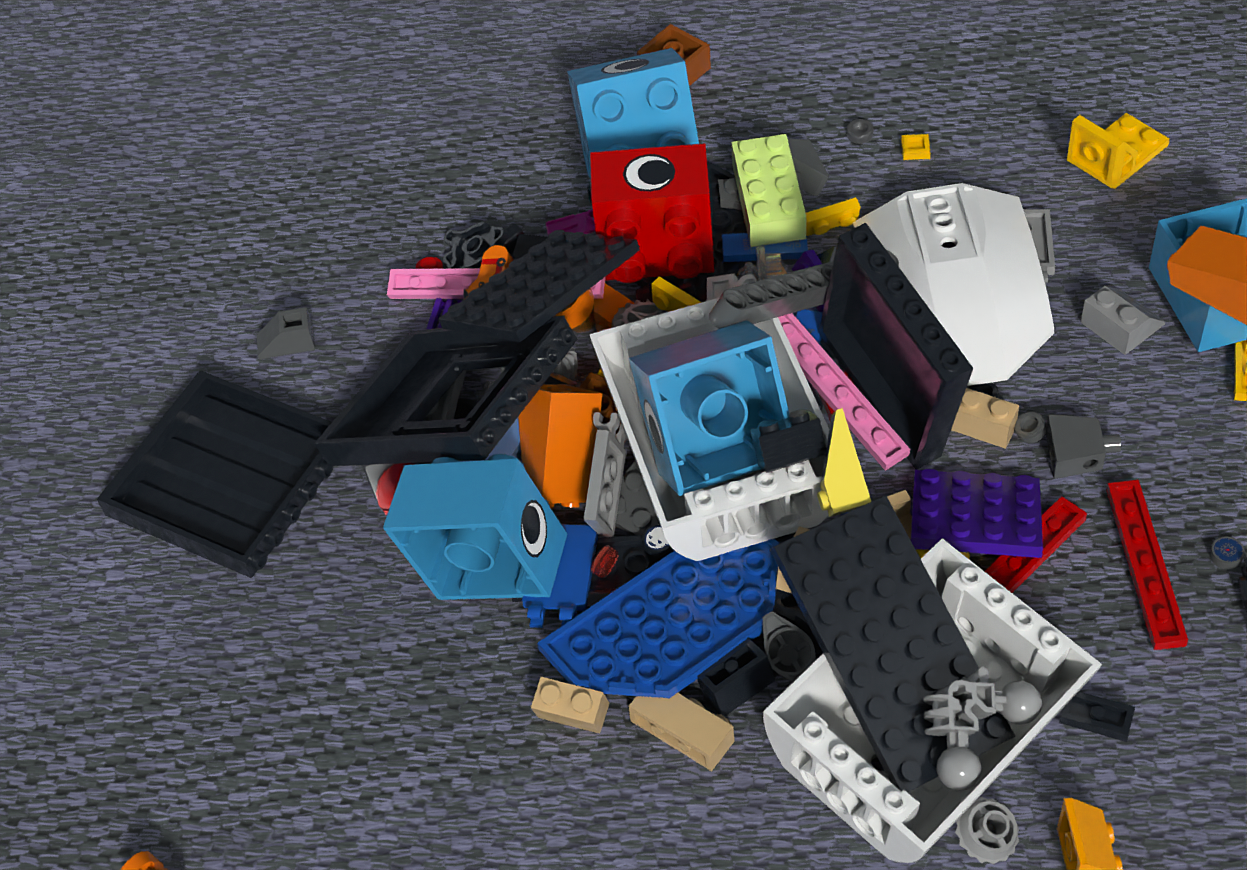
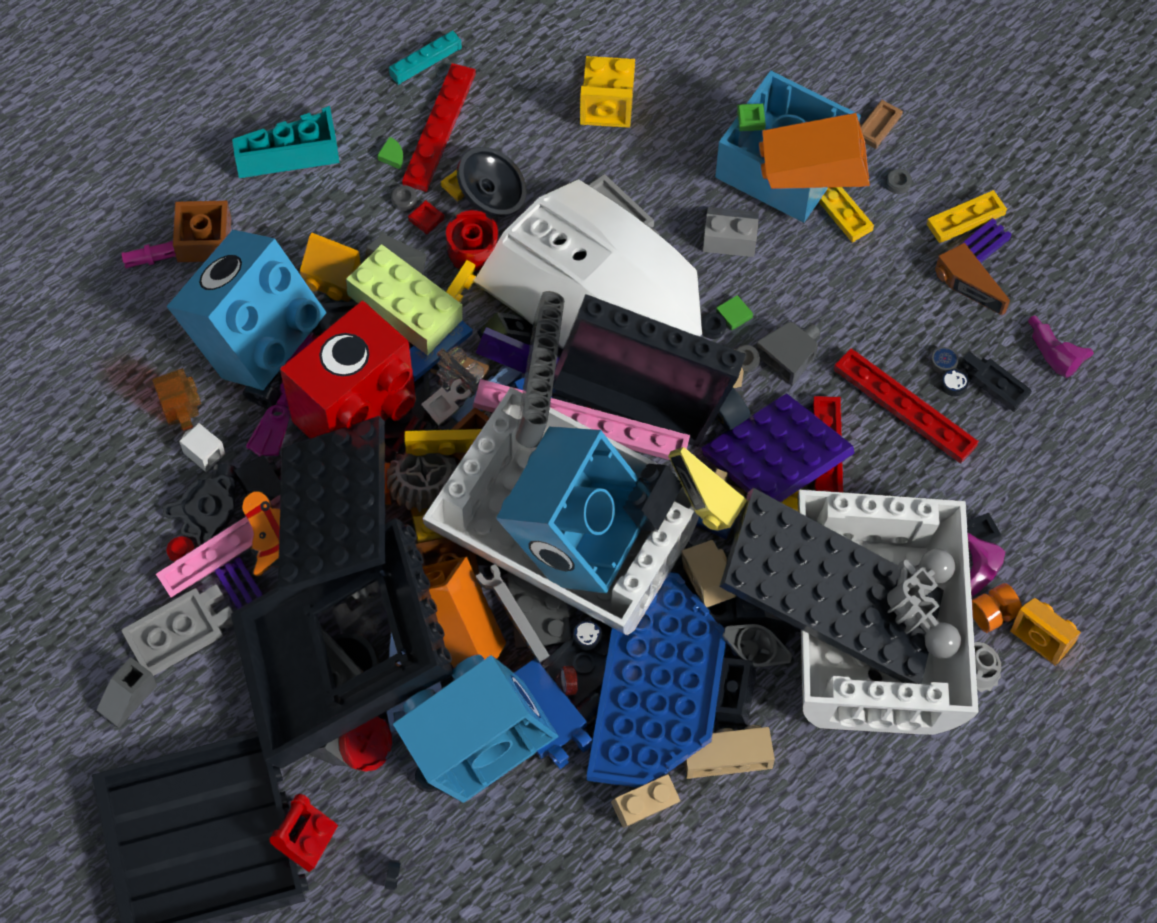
camera: 50 degrees left, 10 degrees up
none -> light grey tile [121,584,233,676]
none -> dark pink pin [122,240,176,269]
none -> clear orange brick [152,368,201,431]
none -> white brick [180,423,225,472]
none -> teal wedge [232,106,340,178]
none -> red plate [270,794,338,872]
none -> light orange slope [300,233,361,302]
none -> bright green tile [378,137,403,169]
none -> black tile [384,859,401,890]
none -> teal piece [389,30,462,85]
none -> red plate [402,63,476,192]
none -> red tile [408,200,445,234]
none -> red brick [446,210,498,271]
none -> black dish [457,147,527,217]
none -> black tile [701,313,726,339]
none -> bright green tile [716,295,753,331]
none -> black wheel [716,388,751,431]
none -> bright green tile [737,103,766,131]
none -> tile [941,369,969,397]
none -> magenta animal [967,533,1005,598]
none -> orange wheel [972,583,1022,633]

